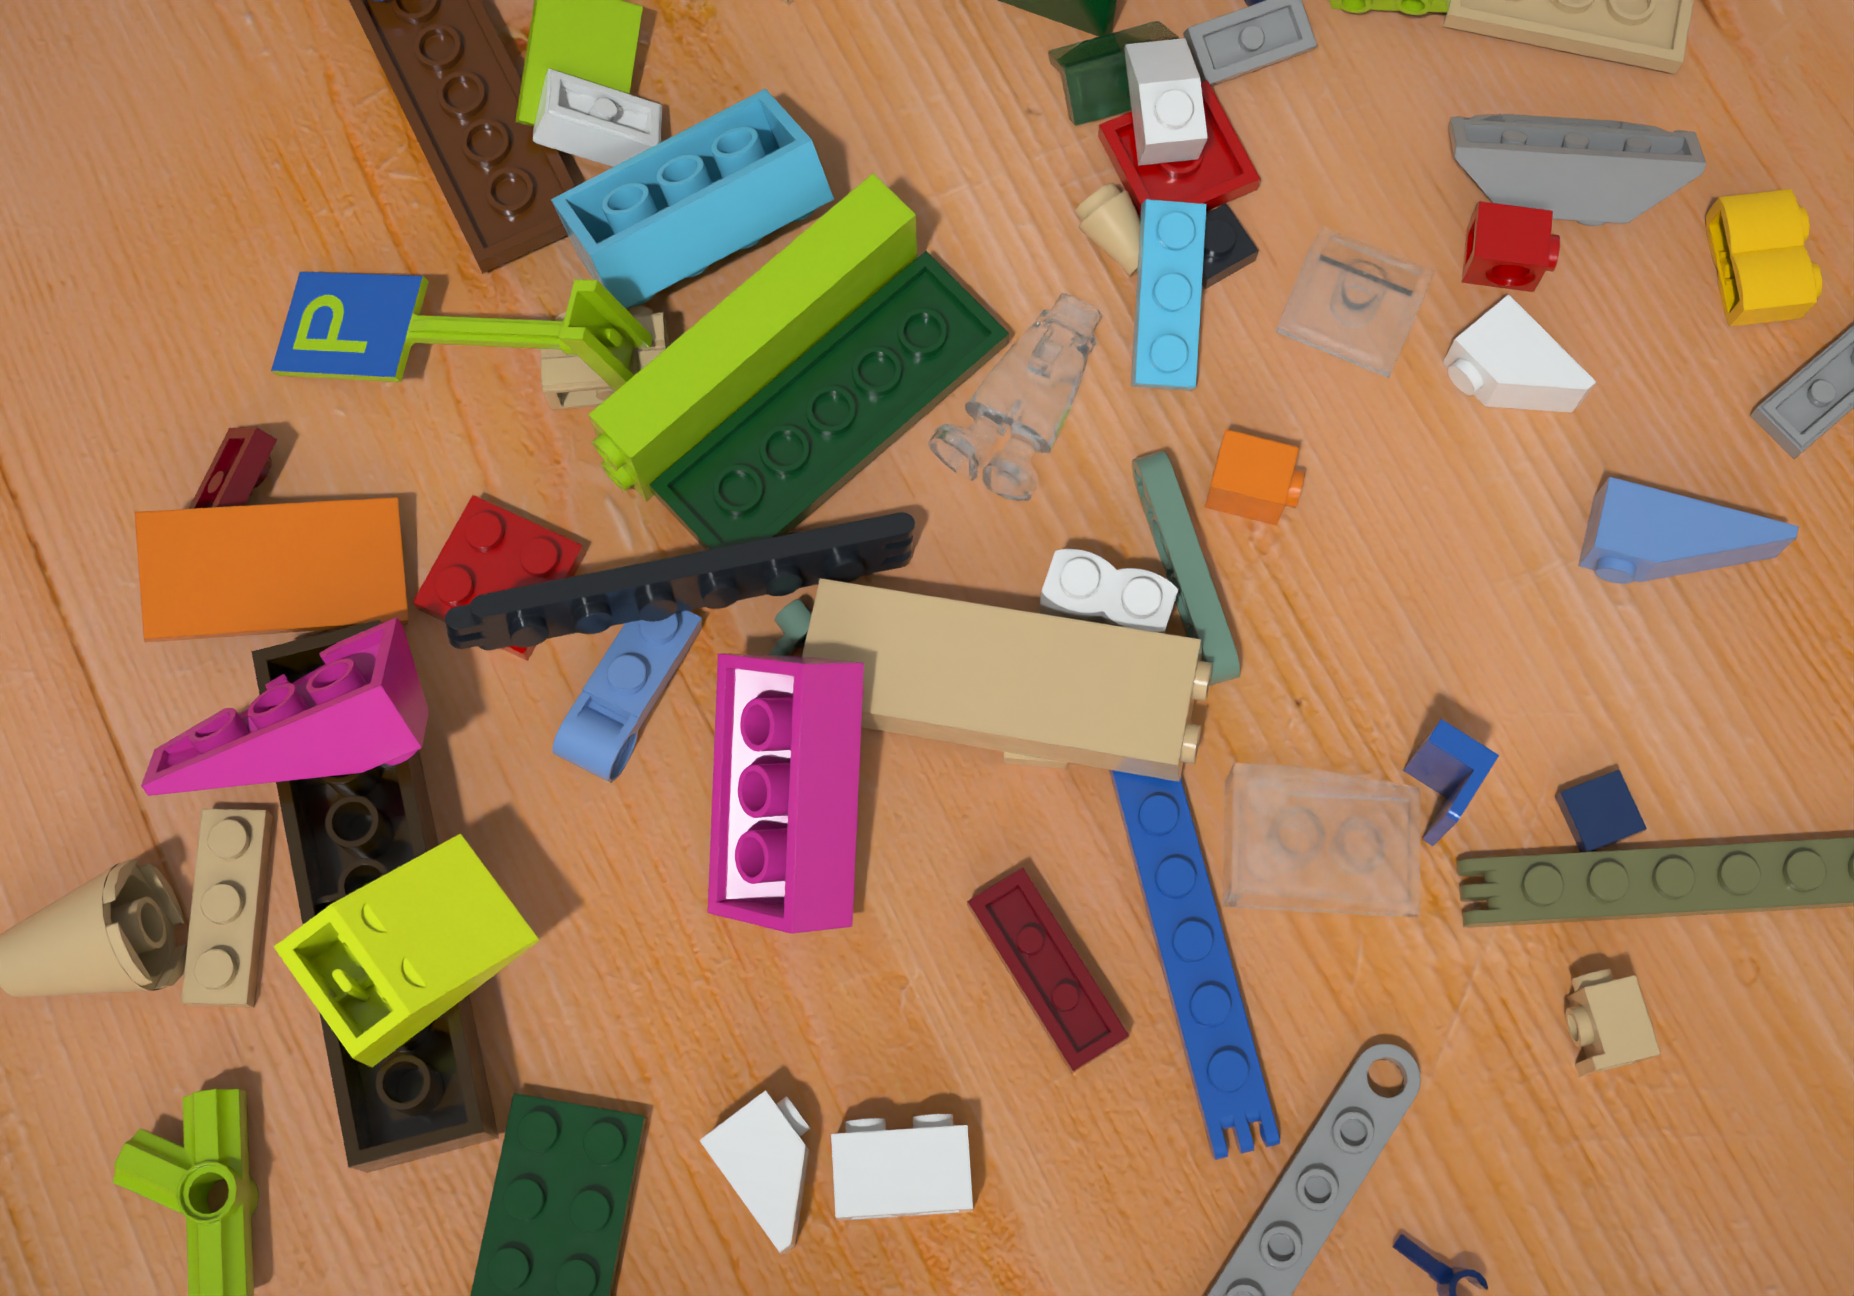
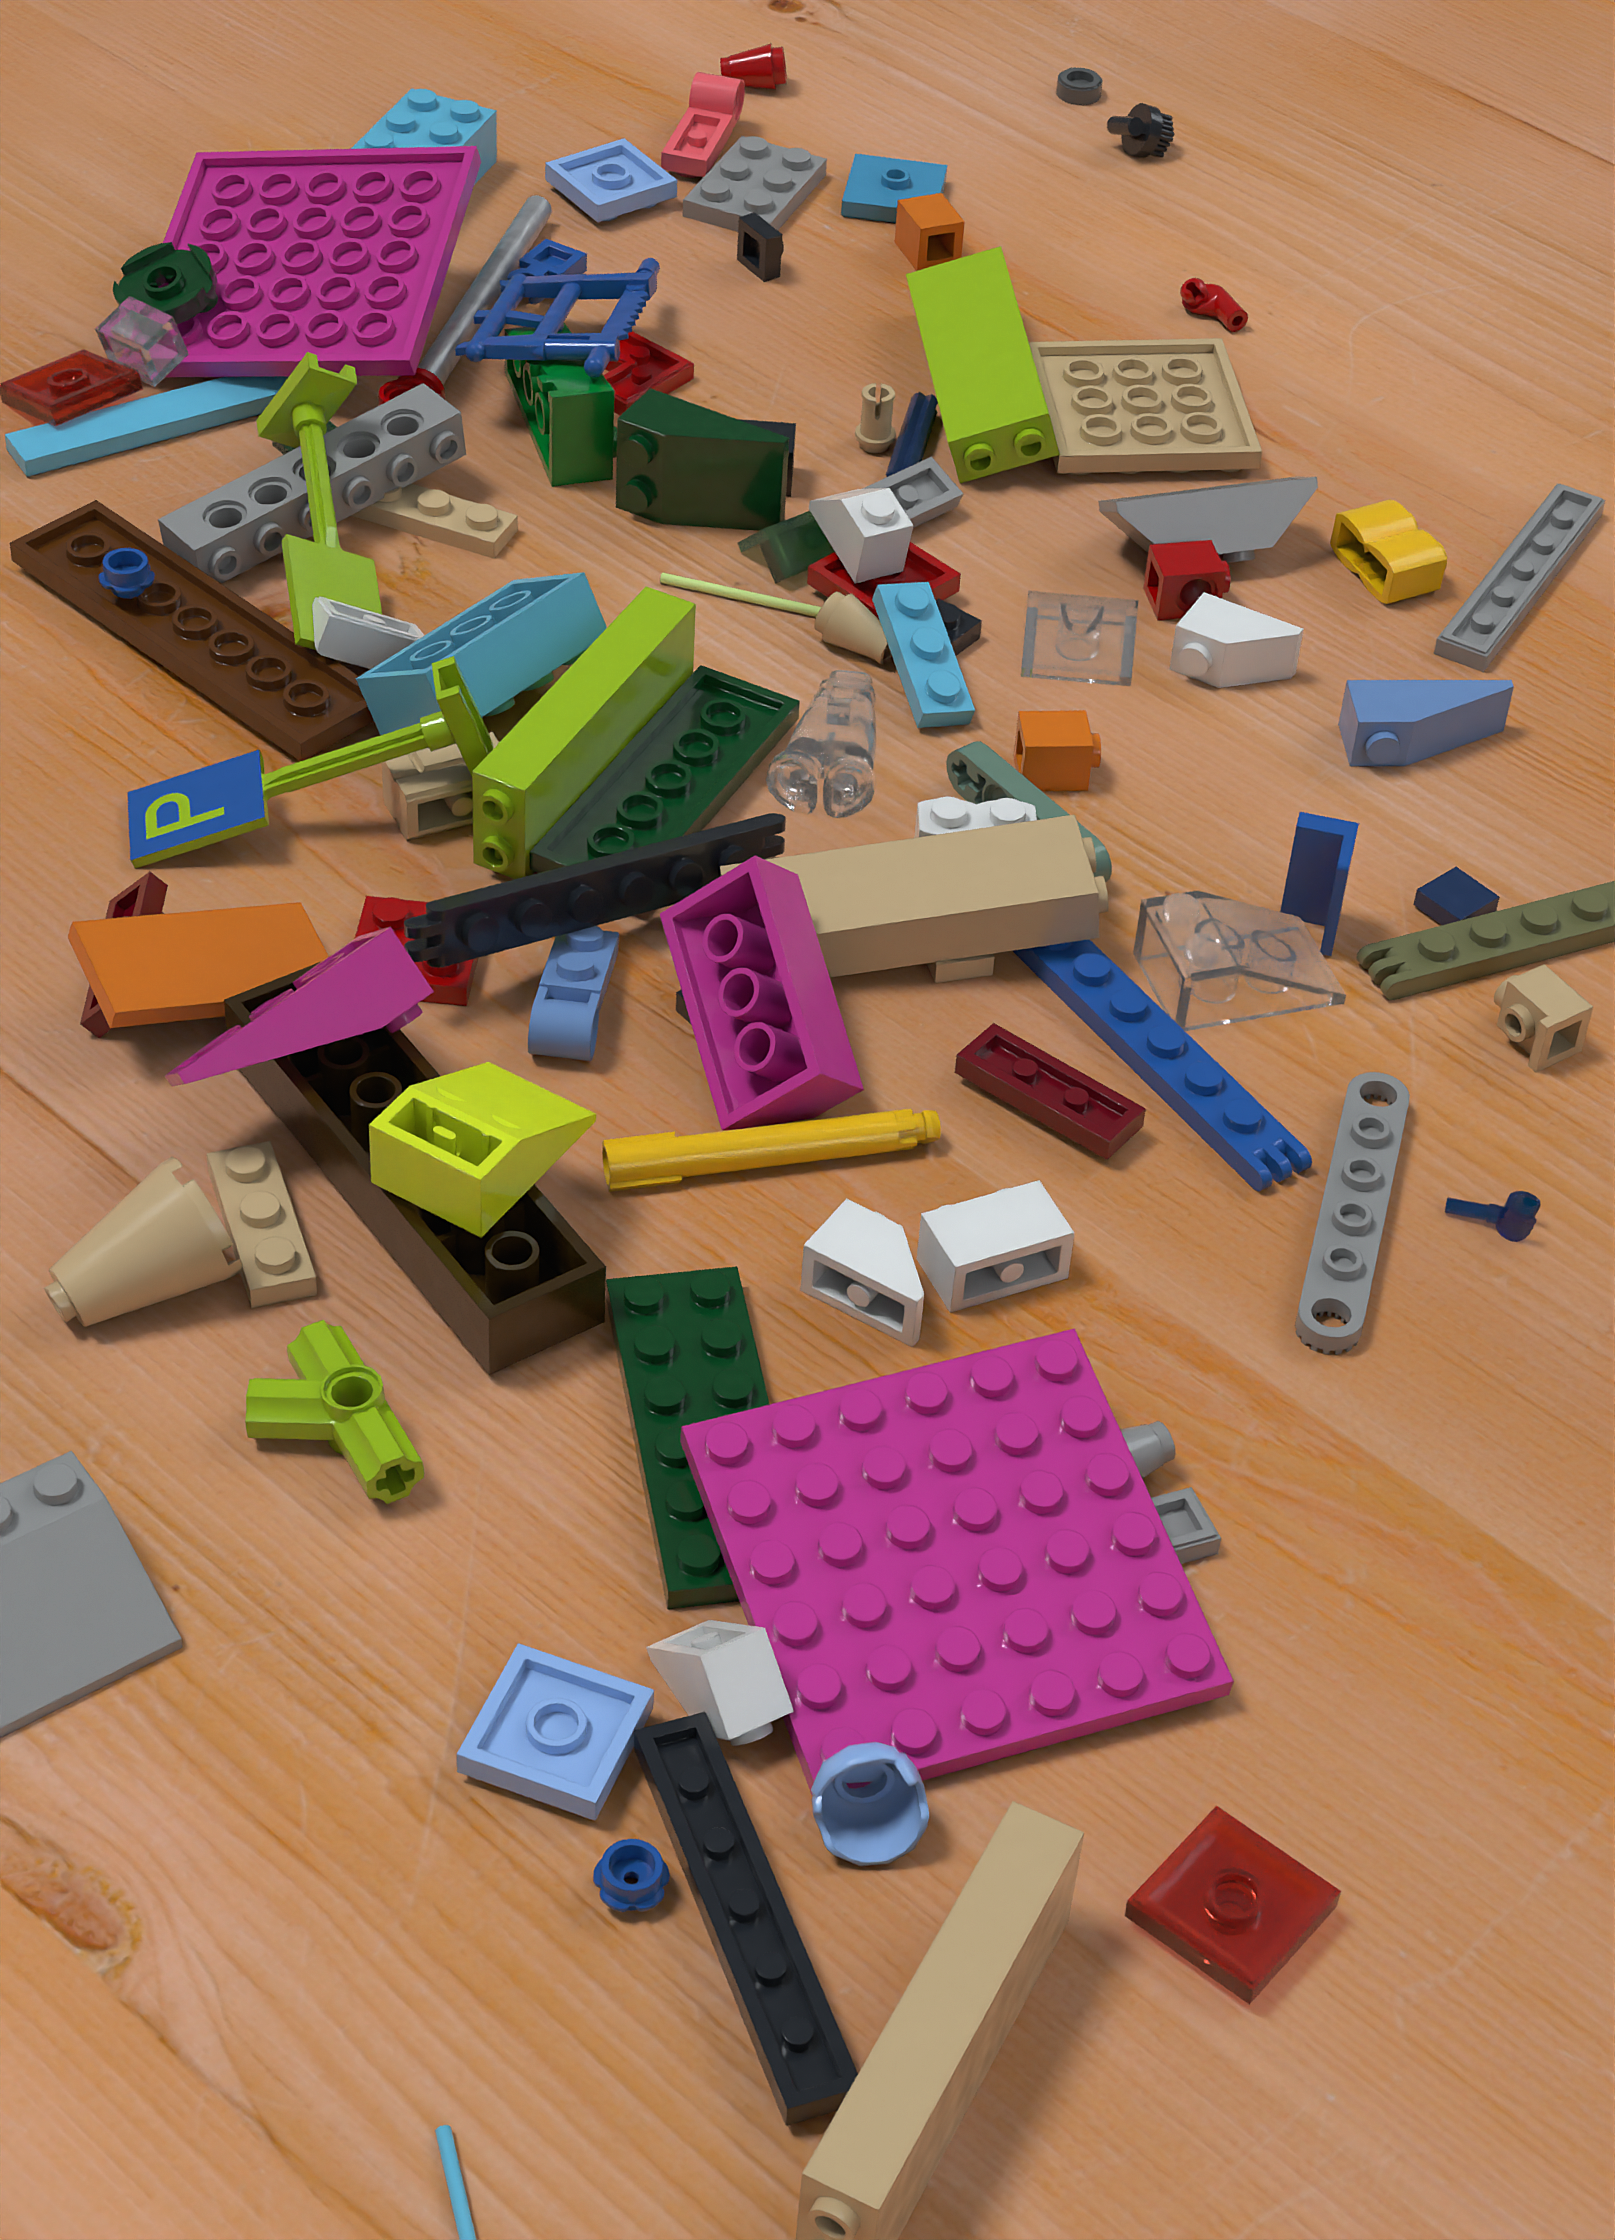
camera: 25 degrees left, 30 degrees down
none -> yellow piece [602,1108,941,1192]
none -> yellowish green axle [660,573,821,617]

